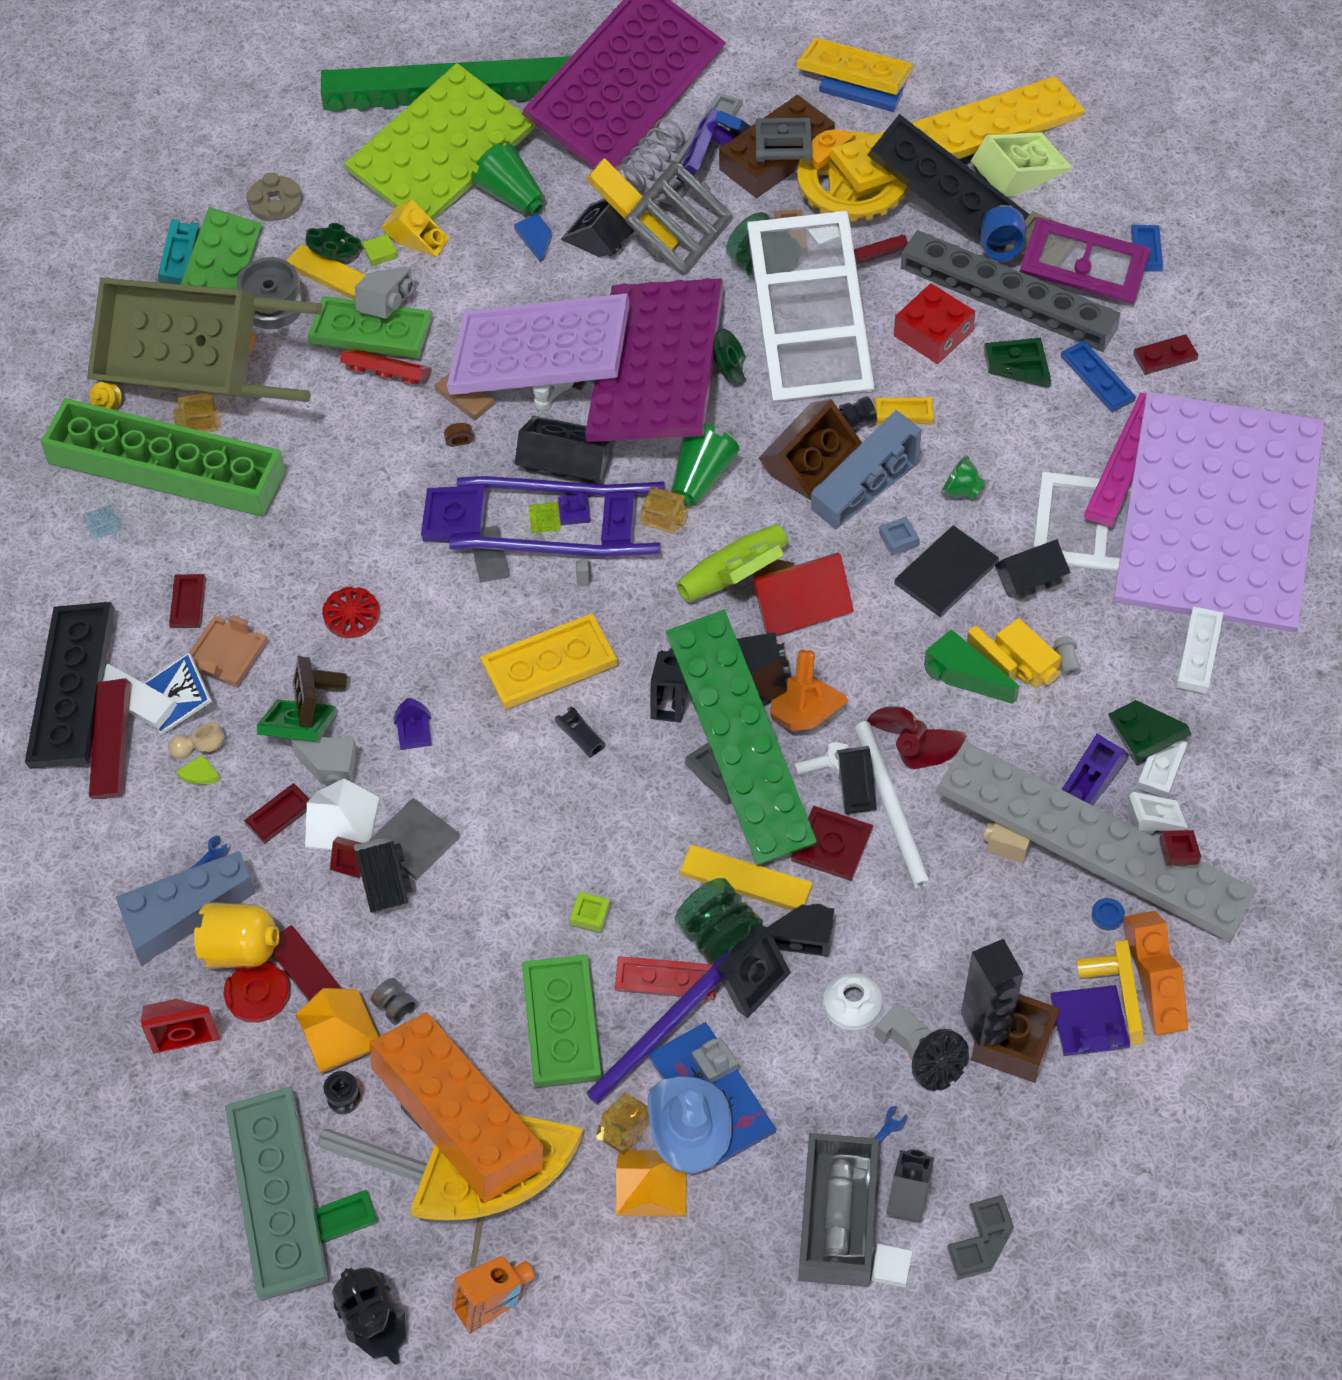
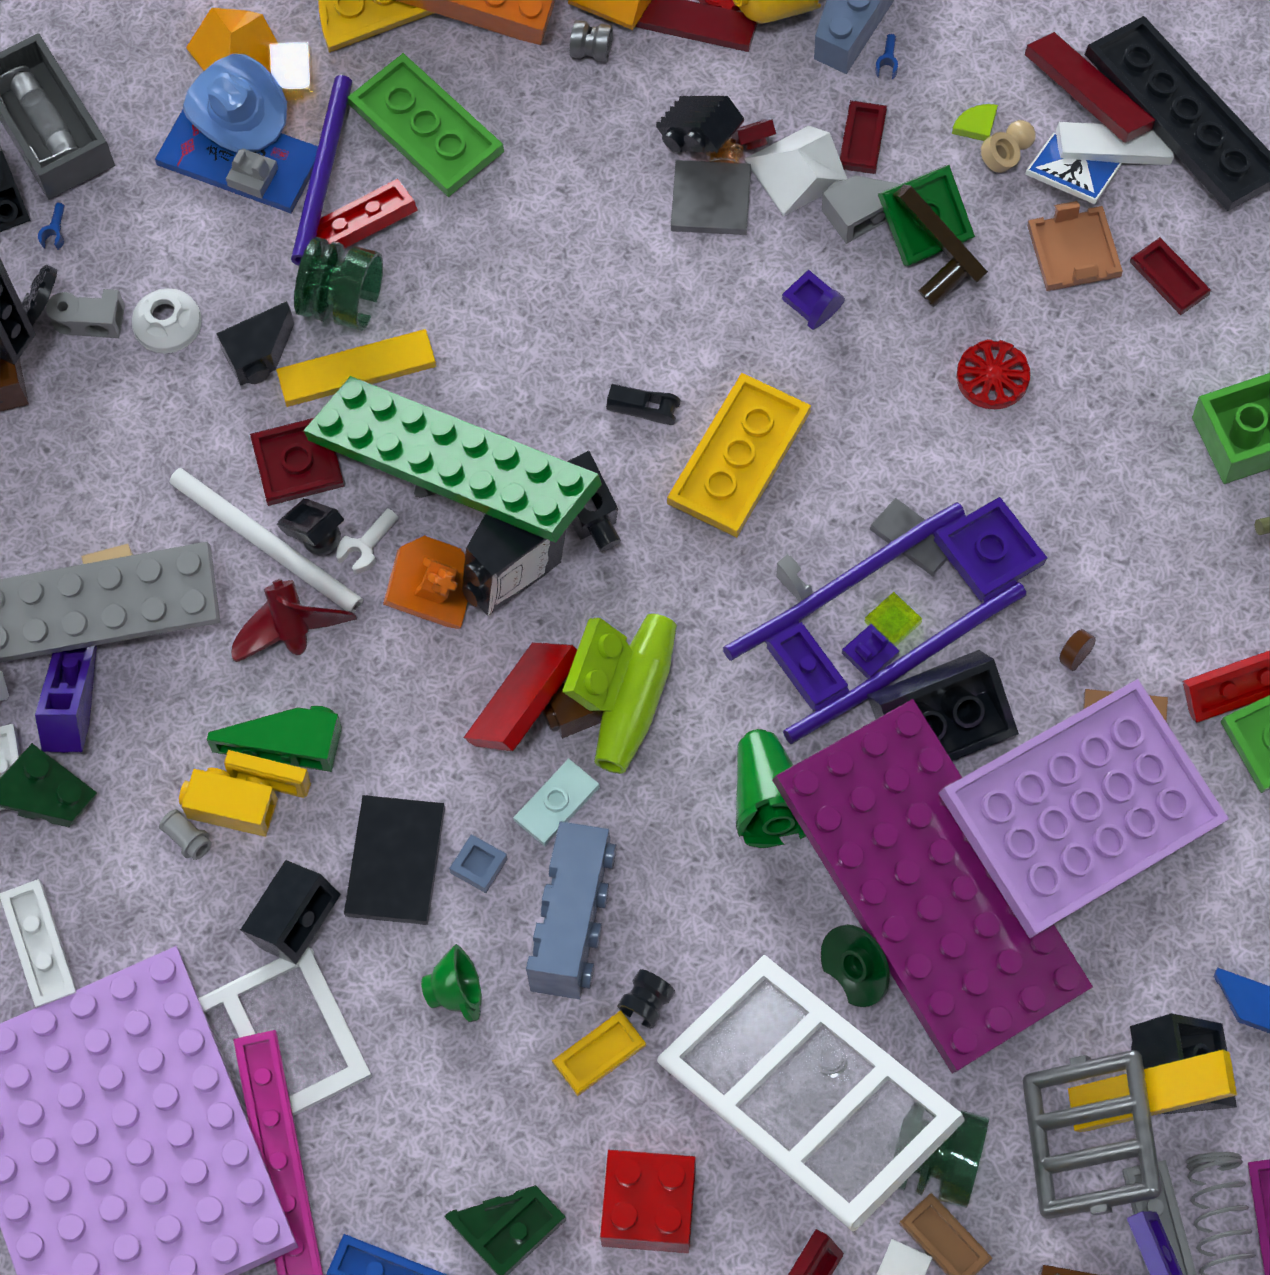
camera: 145 degrees right, 10 degrees up
lime plate [569,891,611,933] -> none
clear yellow brick [641,487,688,535] -> none
black plate [716,924,791,1018] -> none
reddish brown slope [759,399,862,500] -> none
none -> light aqua plate [513,758,600,847]

